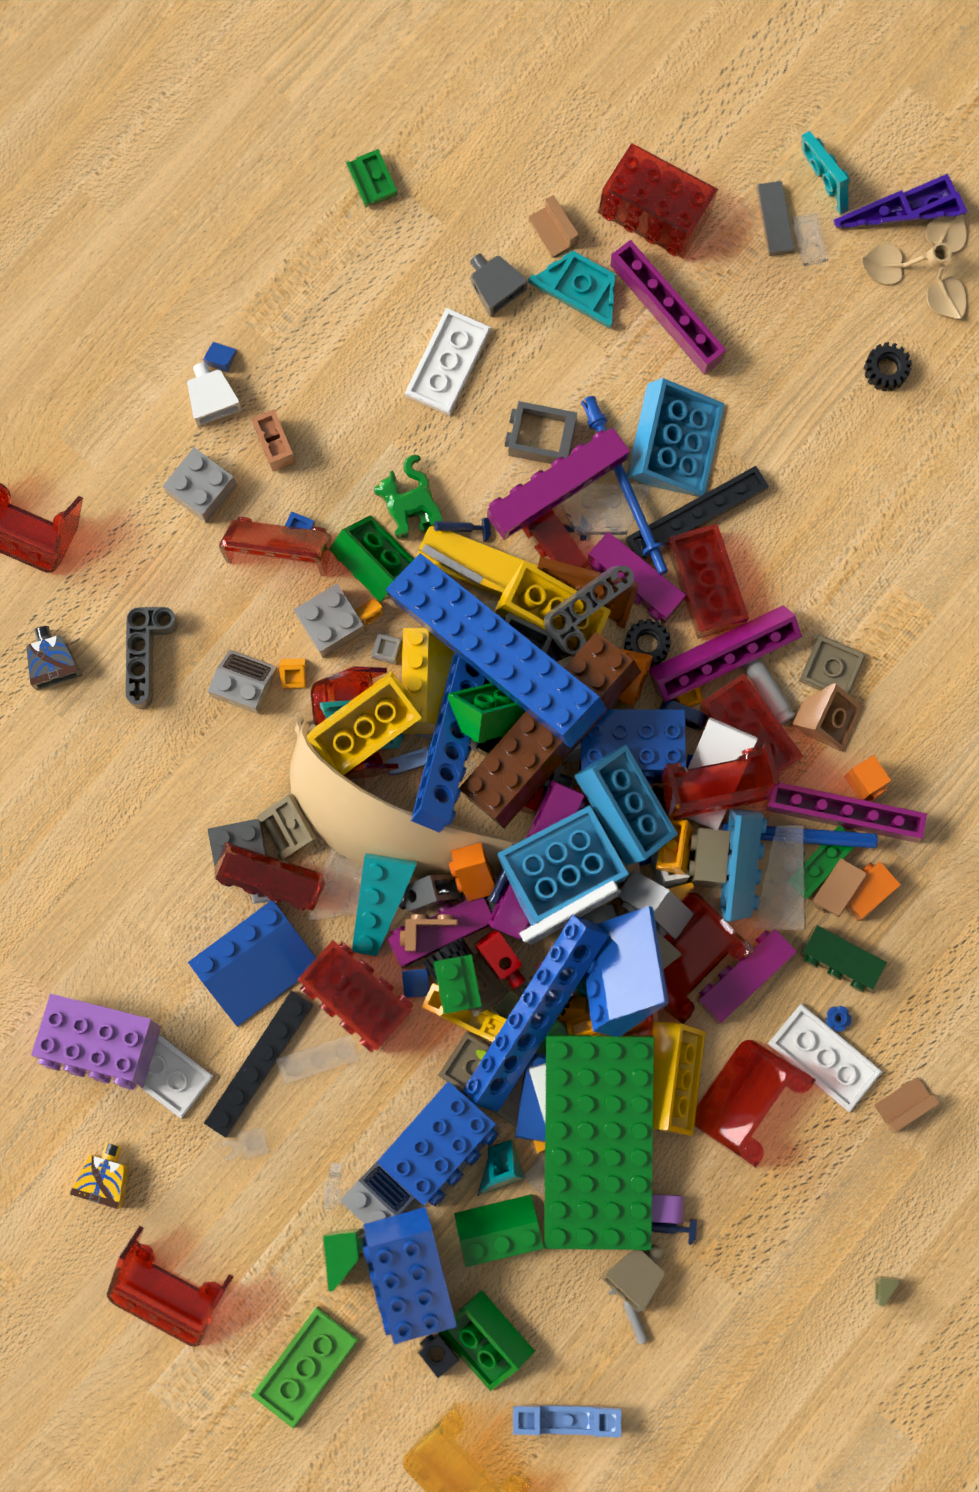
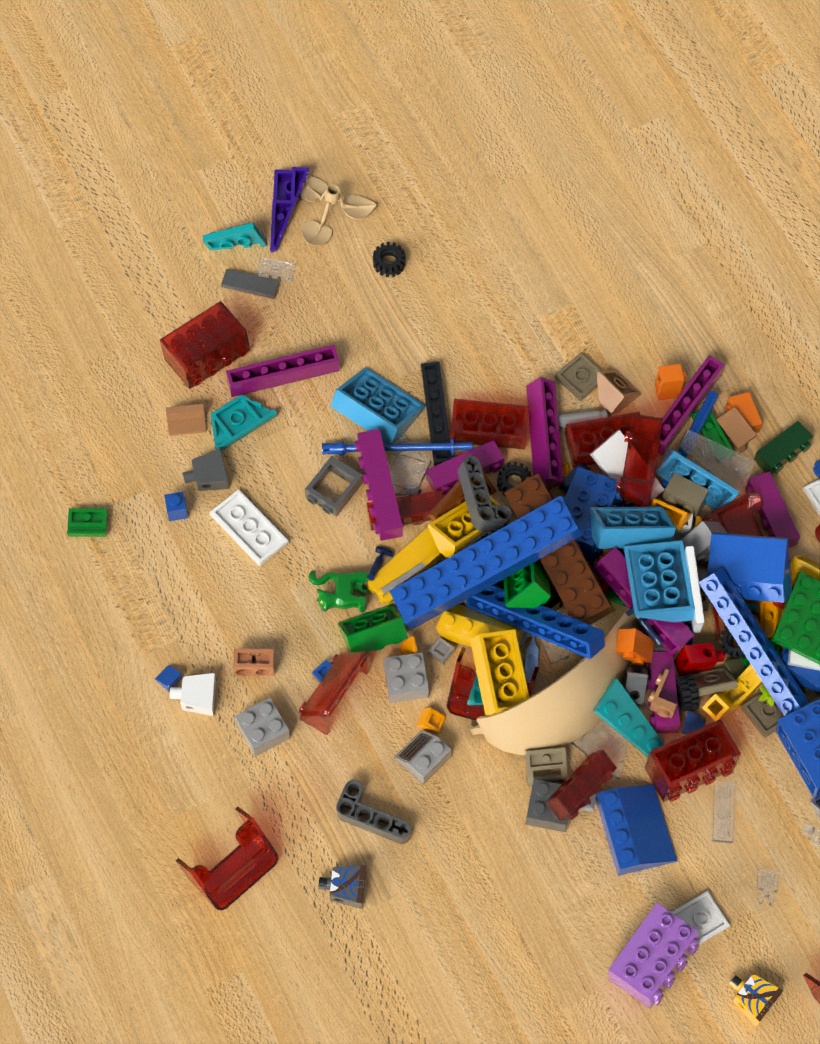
camera: 70 degrees left, 15 degrees down
black plate [204,991,314,1138] -> none
green plate [433,954,482,1014] -> none
none -> blue brick [164,492,188,521]

